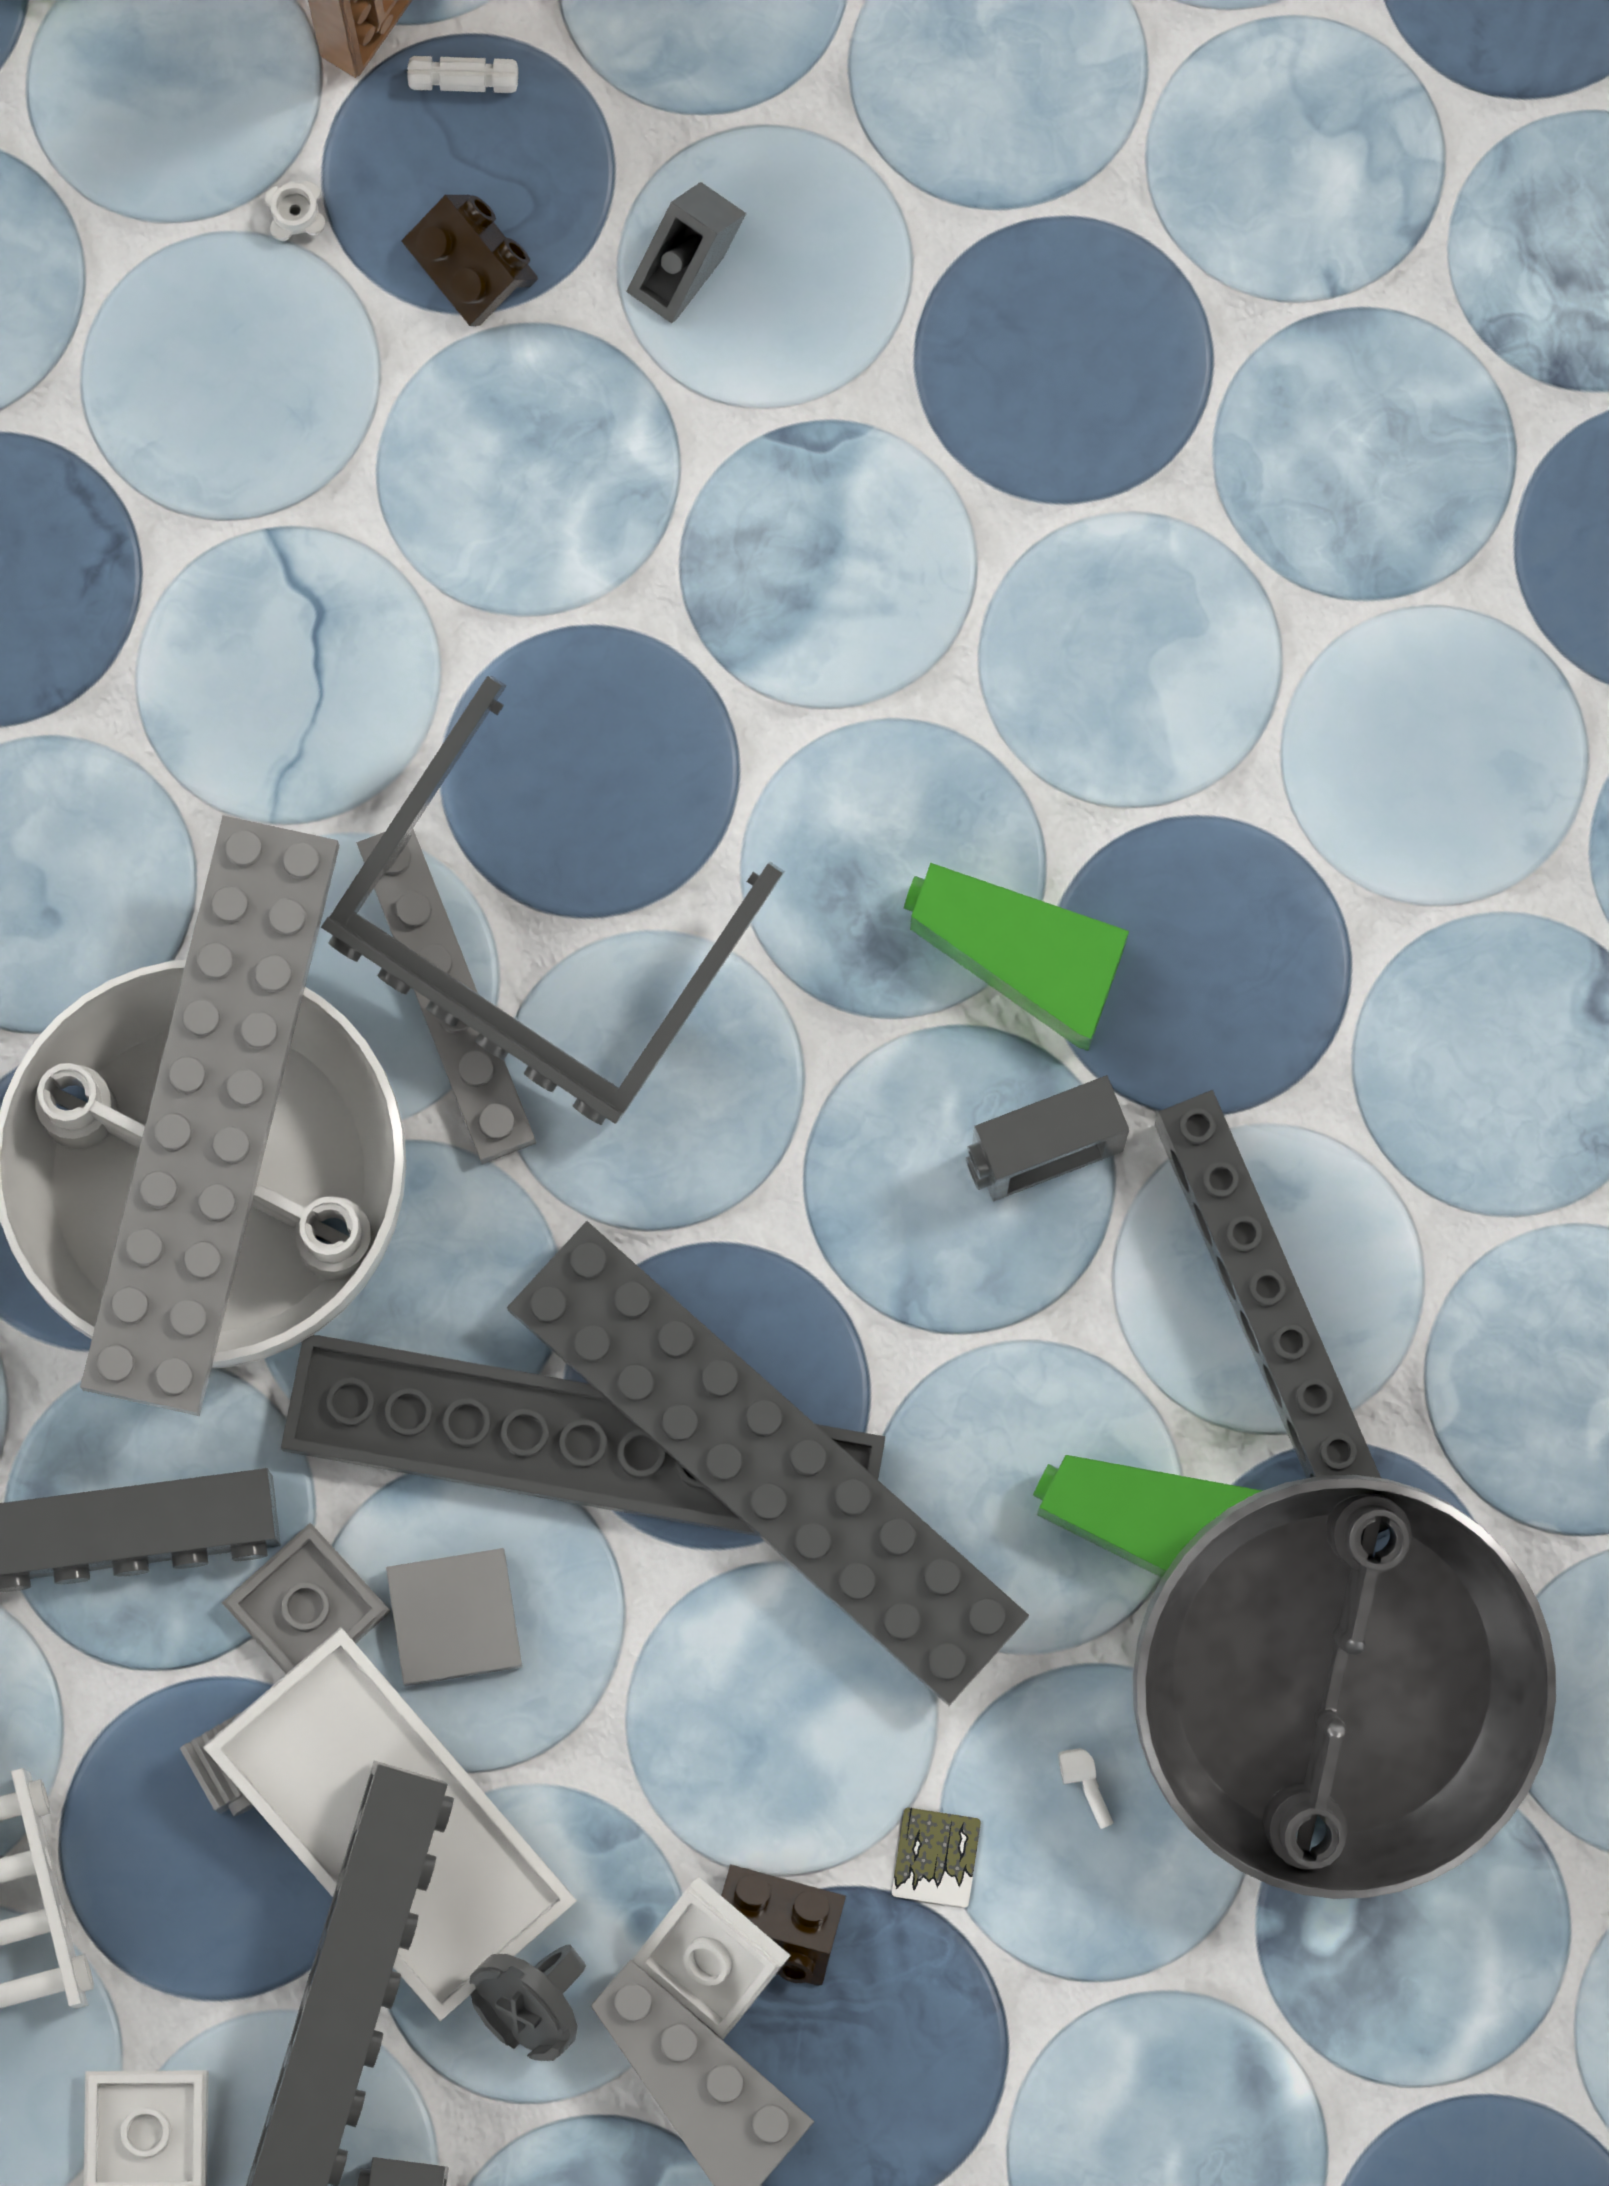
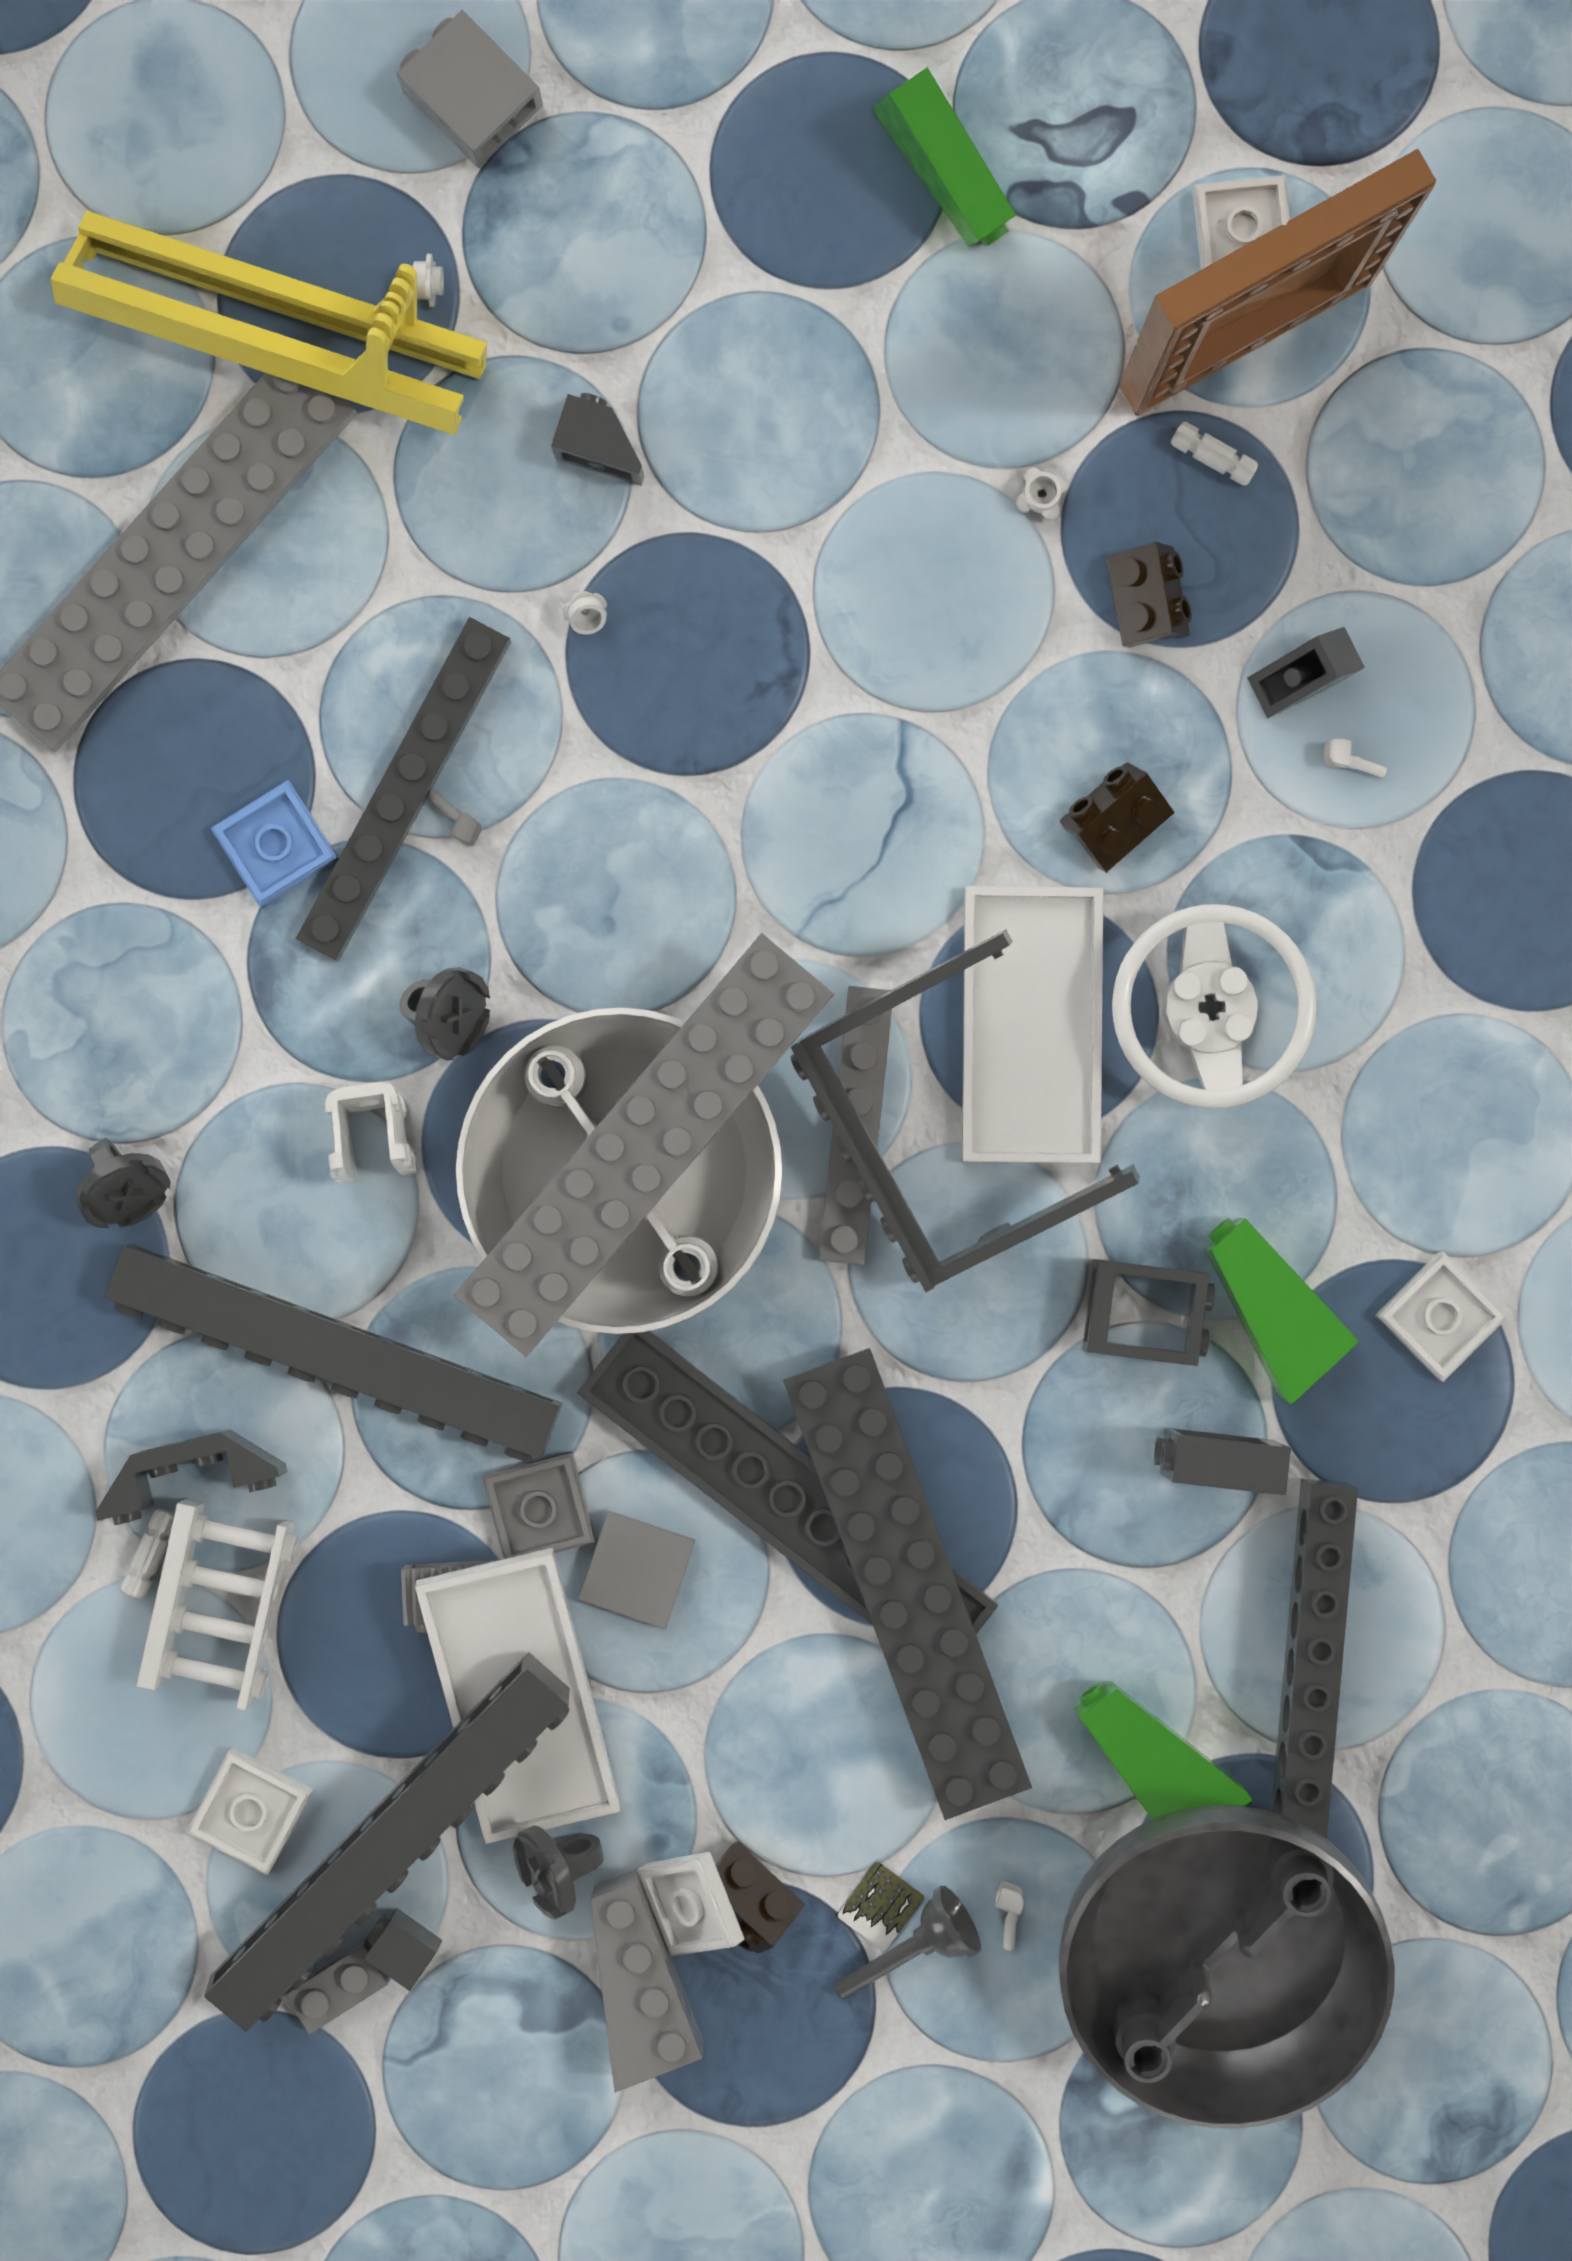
camera: 30 degrees right, 10 degrees up
none -> dark grey piece [834,1886,981,1999]
none -> white tile [962,886,1103,1163]
none -> dark brown bracket [1060,762,1175,873]
none -> dark grey window [1082,1259,1215,1366]
none -> white piece [1112,904,1317,1108]
none -> white hand [1324,739,1387,778]
none -> white tile [1375,1251,1508,1382]

